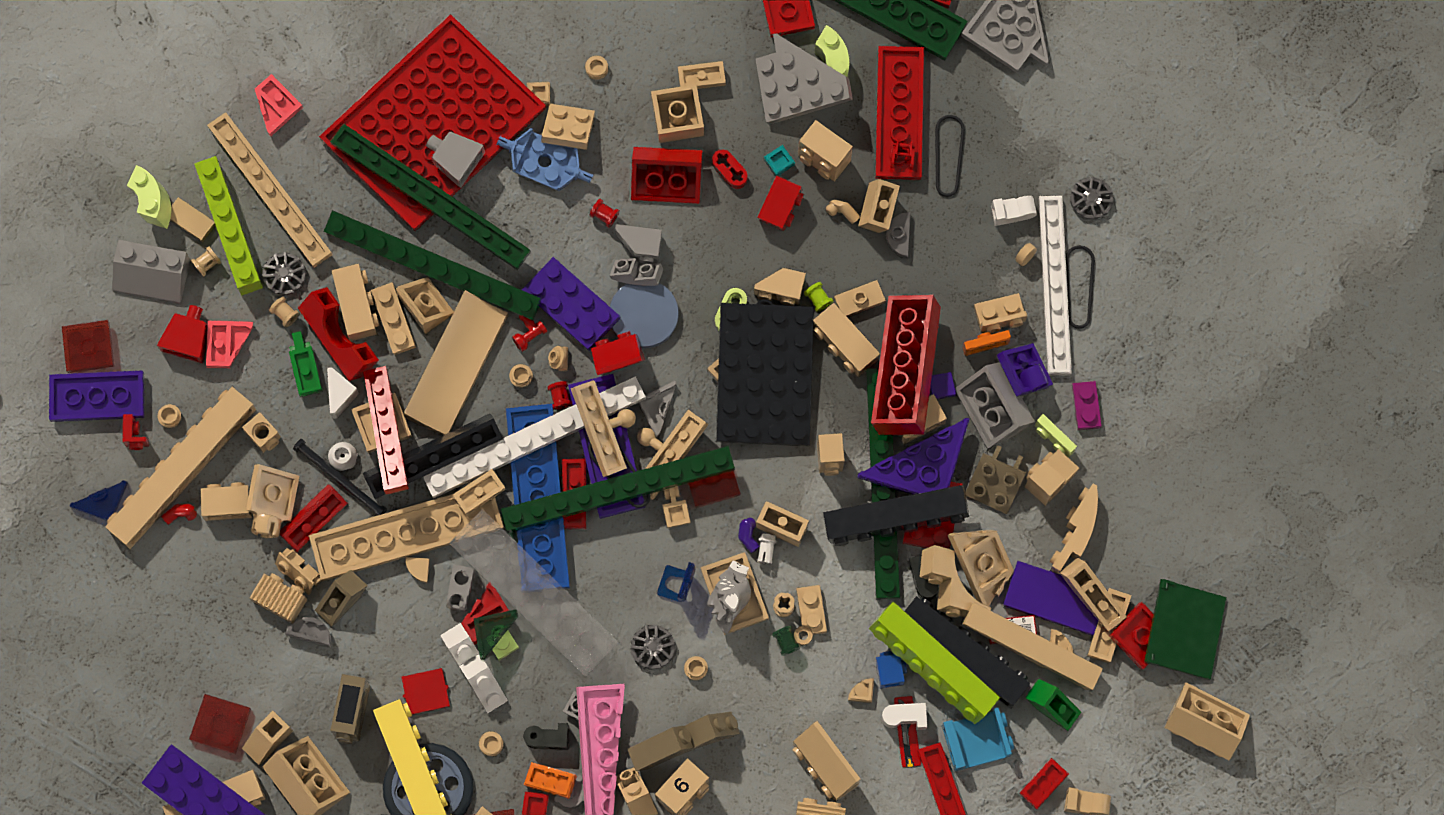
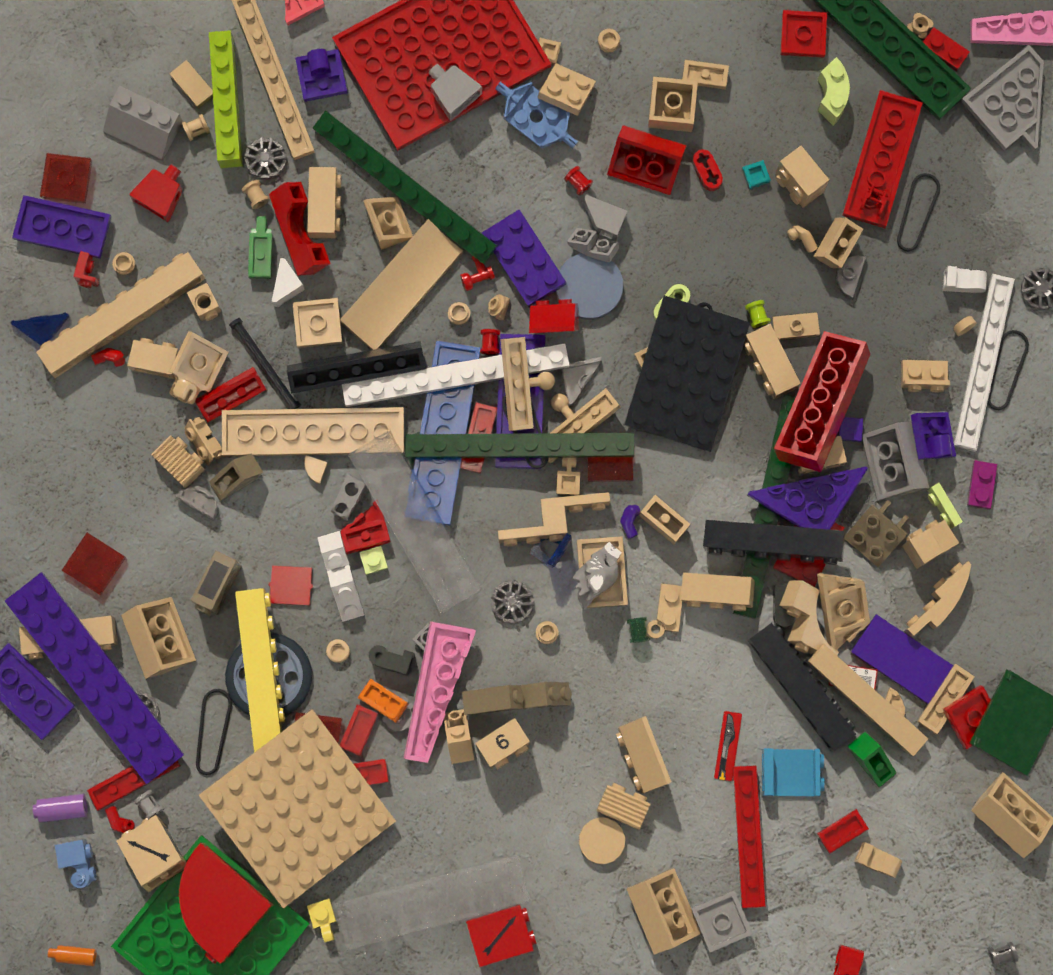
camera: 15 degrees right, 5 degrees up
yellowish green brick [127,165,171,229] -> none
coral wing [206,321,253,368] -> none
tan slope [242,711,293,765] -> none
white plate [328,442,358,471] -> none
dark green plate [330,124,531,270] -> none
plate [363,366,409,495] -> none
tan plate [371,282,416,356] -> none
tan plate [453,469,506,516] -> none
clear green tile [474,609,518,660] -> none
tan slope [754,268,806,306] -> none
light grey wing [756,34,853,125] -> none
red brick [757,175,805,231] -> none
white pin [757,534,777,564] -> none
tan bush [773,593,795,617] -> none
tan brick [817,433,844,476] -> none
tan tile [848,678,874,703] -> none
lime brick [868,602,1000,724] -> none
blue brick [875,651,907,689] -> none
white leg [881,703,927,730] -> none
orange plate [962,330,1011,356] -> none
tan slope [1059,558,1127,632] -> none
none -> dark purple plate [295,49,348,102]
none -> tan bracket [498,492,610,546]
none -> tan brick [681,573,755,611]

